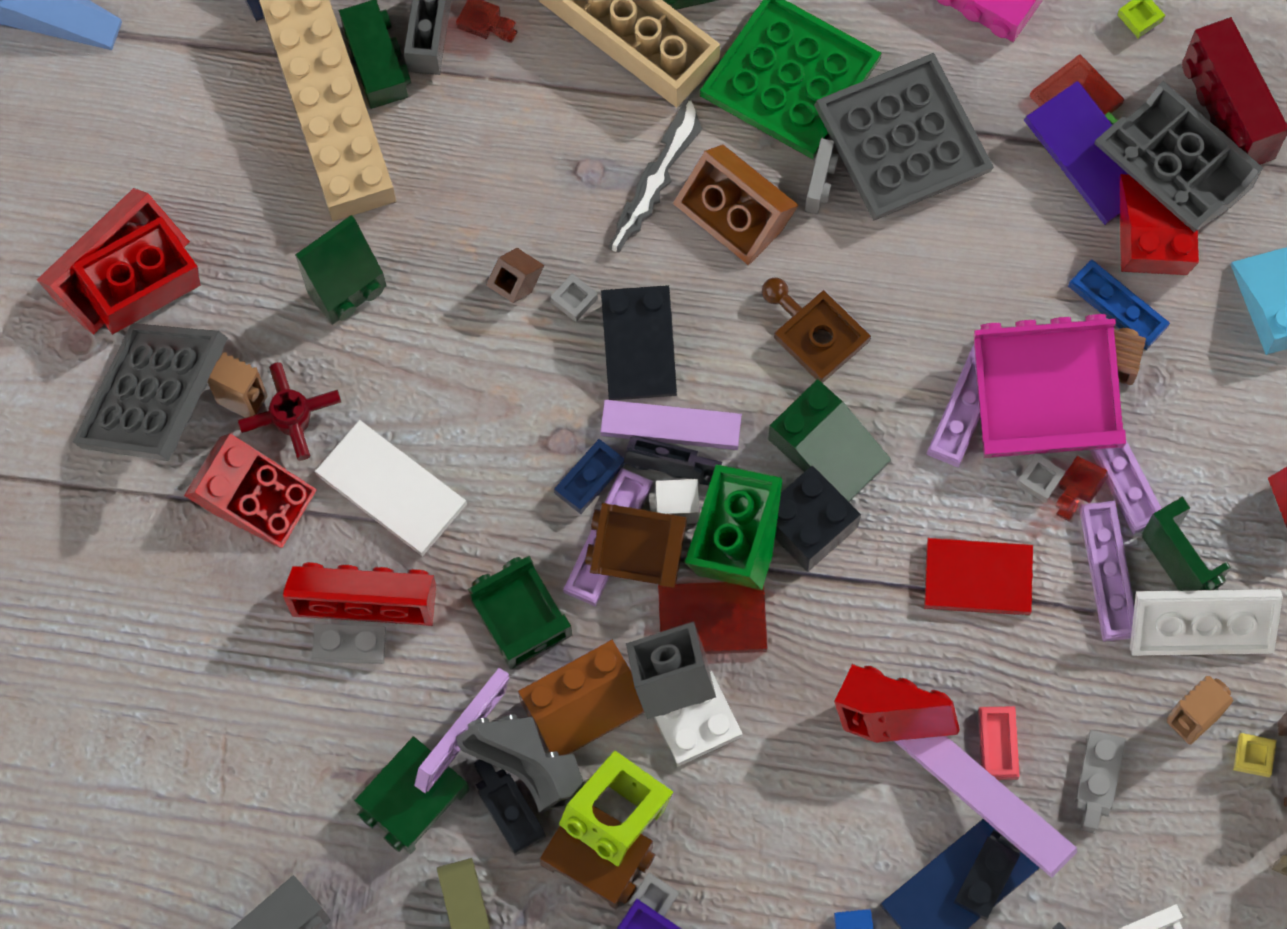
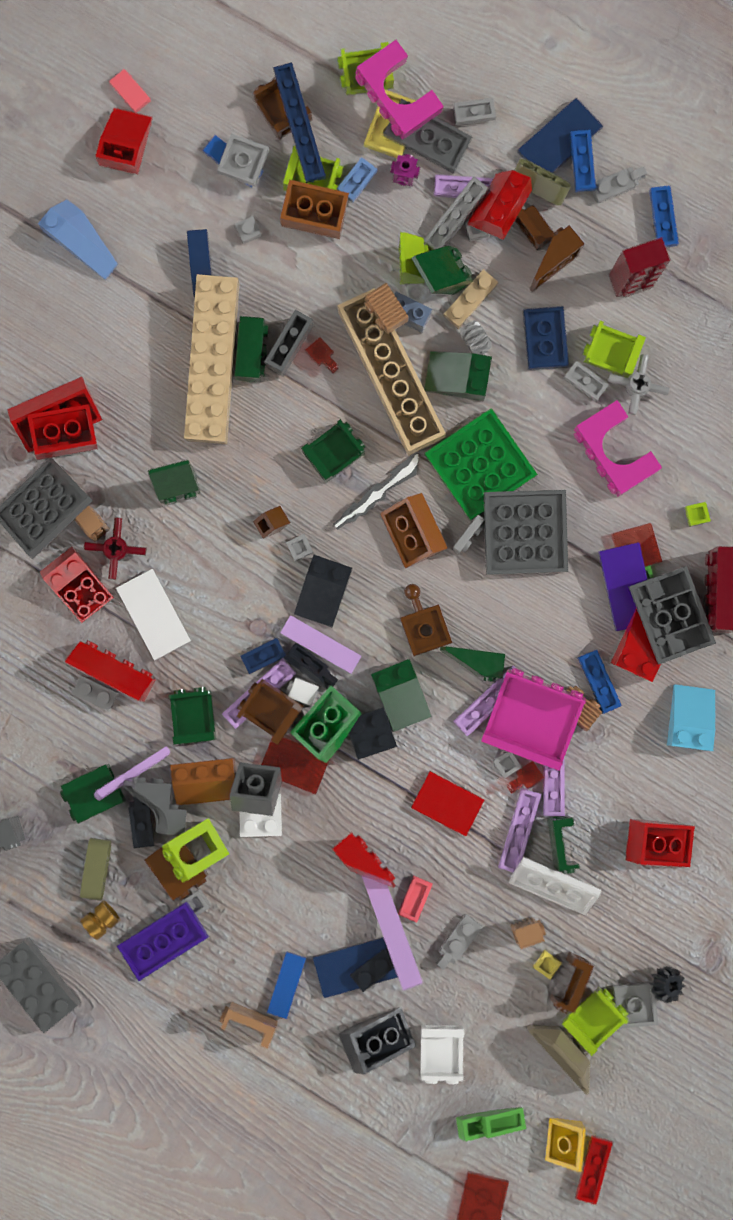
camera: 15 degrees right, 15 degrees up
none -> dark green panel [301,419,365,483]
none -> dark green slope [440,646,505,682]

